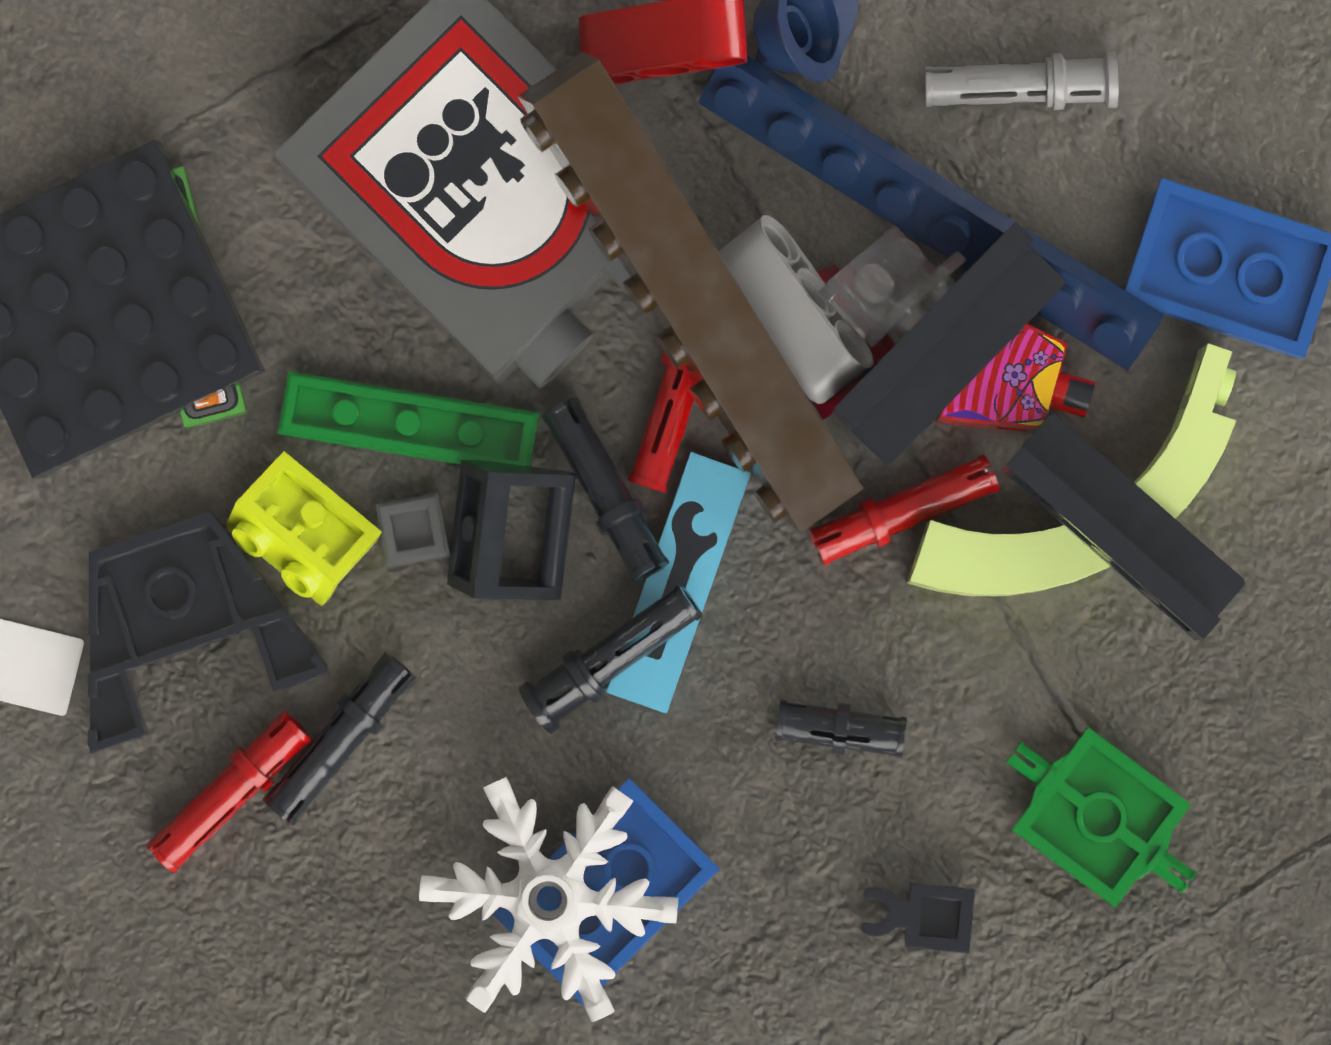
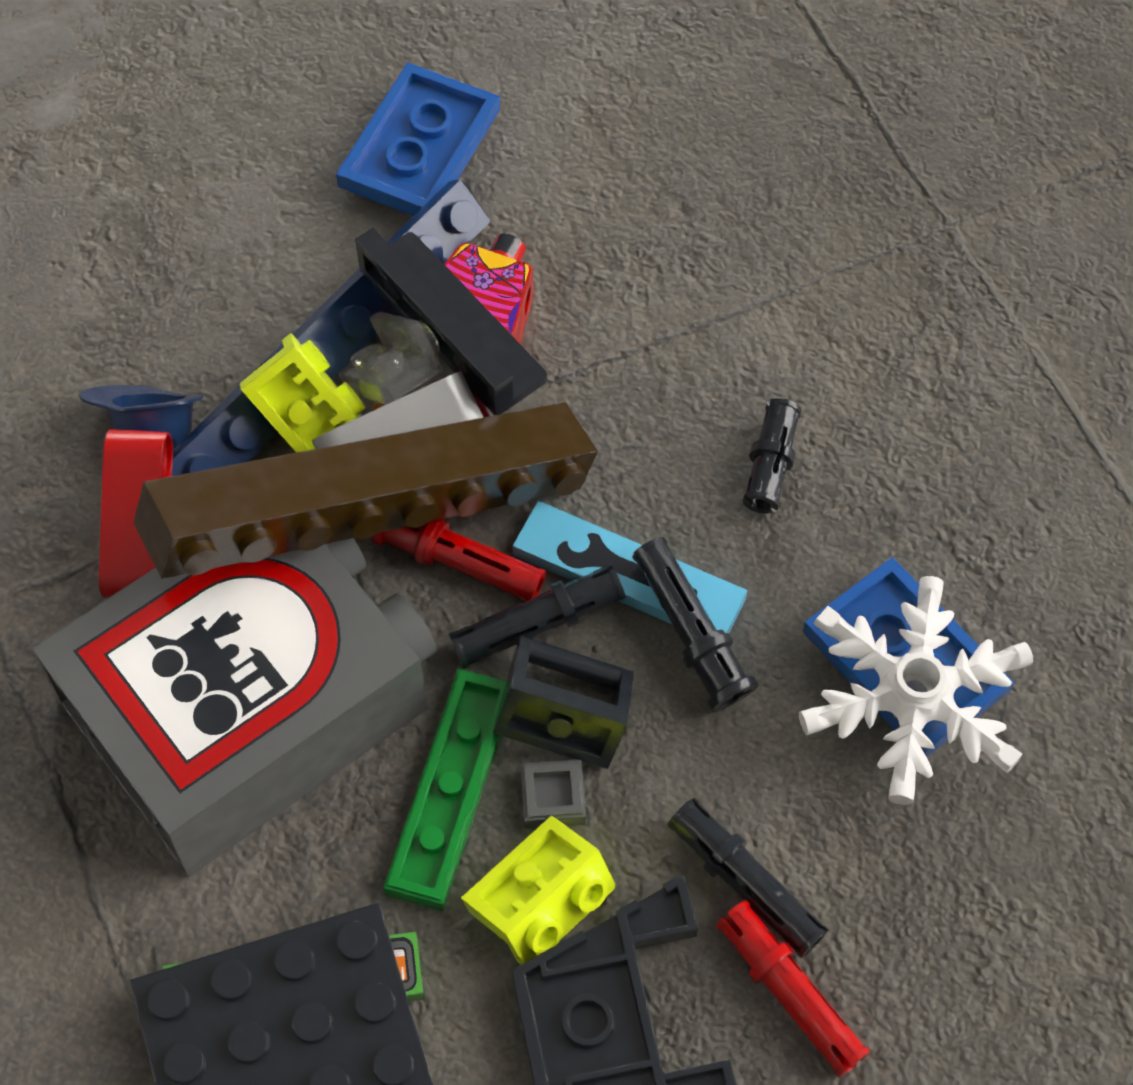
camera: 85 degrees left, 25 degrees down
red pin [808,454,1000,566] -> none
black plate [860,882,975,953] -> none
yellowish green arch [906,344,1236,596] -> none
light grey pin [925,51,1119,110] -> none
black panel [1001,414,1245,640] -> none
green plate [1005,727,1197,907] -> none
none -> neon yellow bracket [240,333,366,453]

